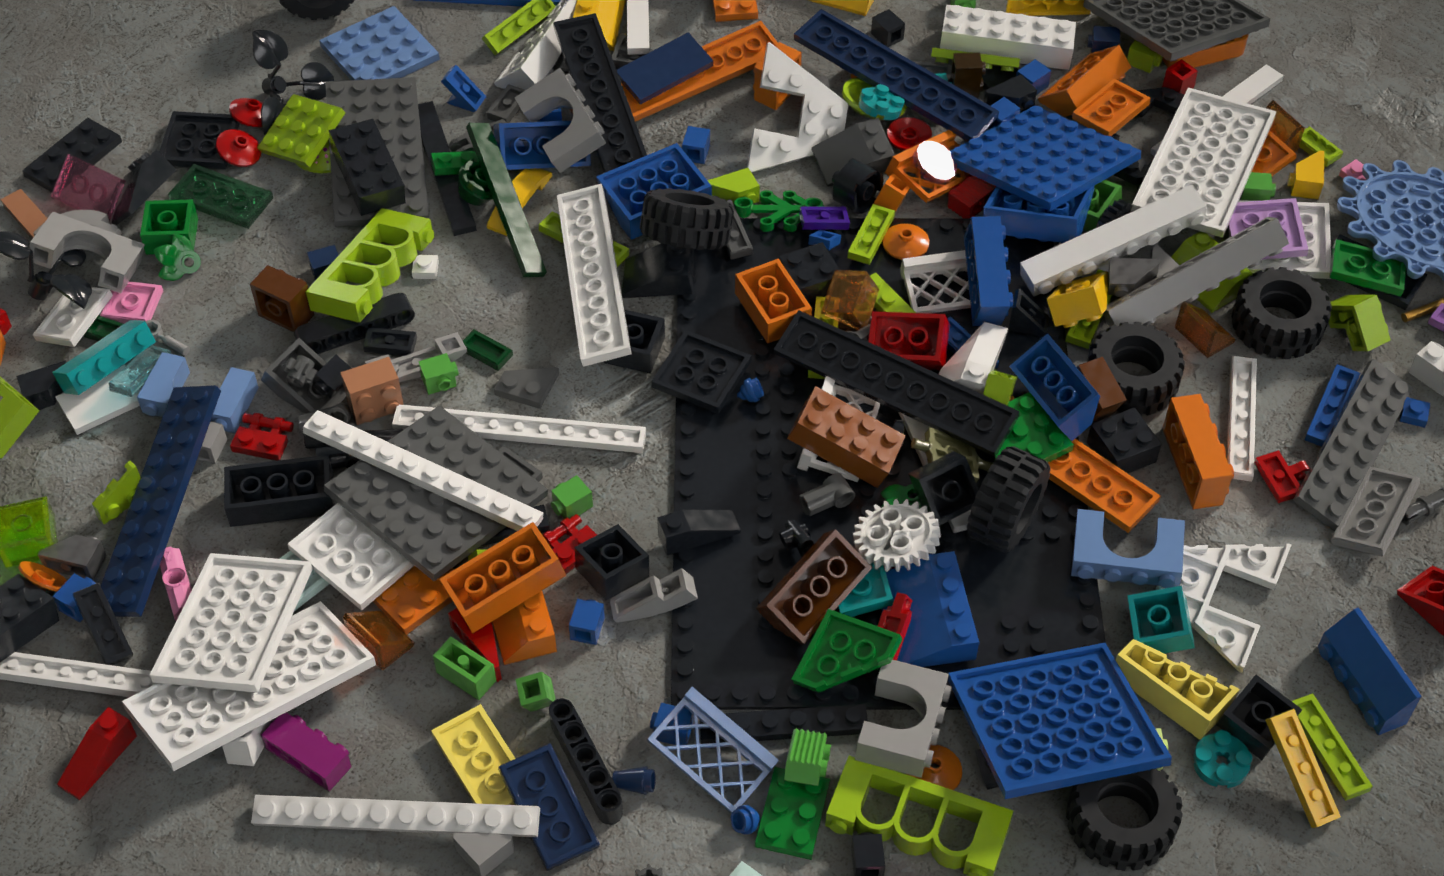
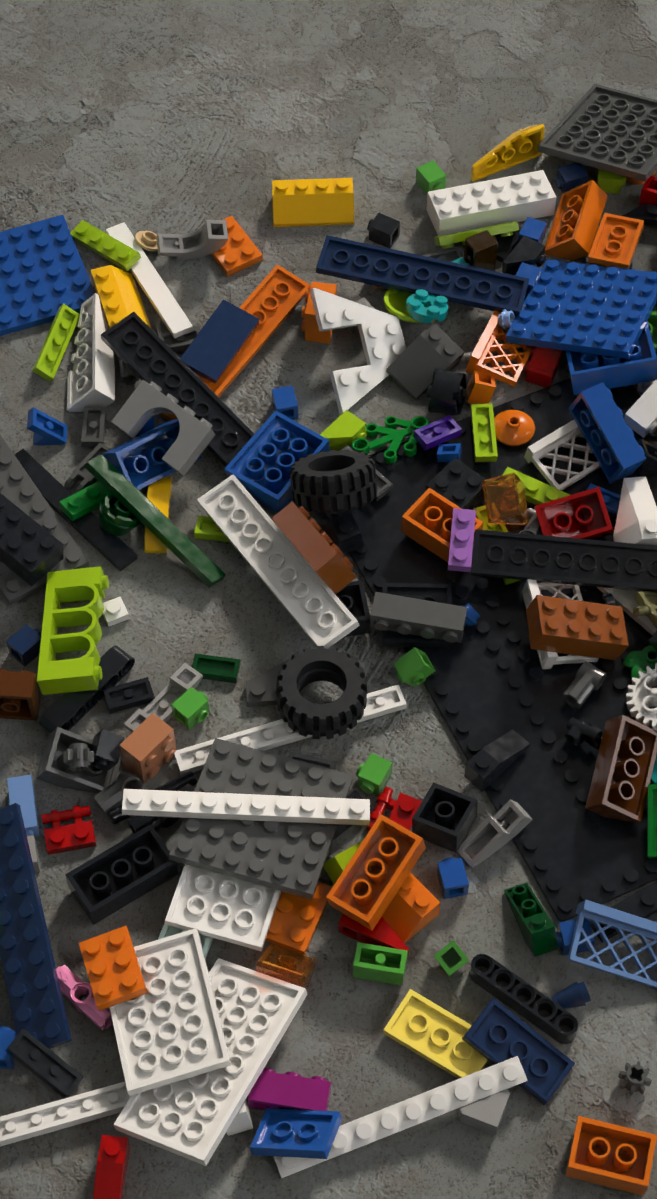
camera: 25 degrees left, 5 degrees up
red dish [887,117,932,151] -> none
tile [913,141,957,184] -> none
none -> orange plate [79,925,148,1011]
none -> blue plate [250,1108,342,1159]
none -> dark orange brick [272,501,356,595]
none -> black tyre [276,646,367,739]
none -> dark grey brick [370,592,467,643]
none -> bright green brick [393,647,436,687]
none -> medium lavender plate [448,508,476,572]
none -> light blue plate [498,309,515,330]
none -> dark green slope [504,883,558,957]

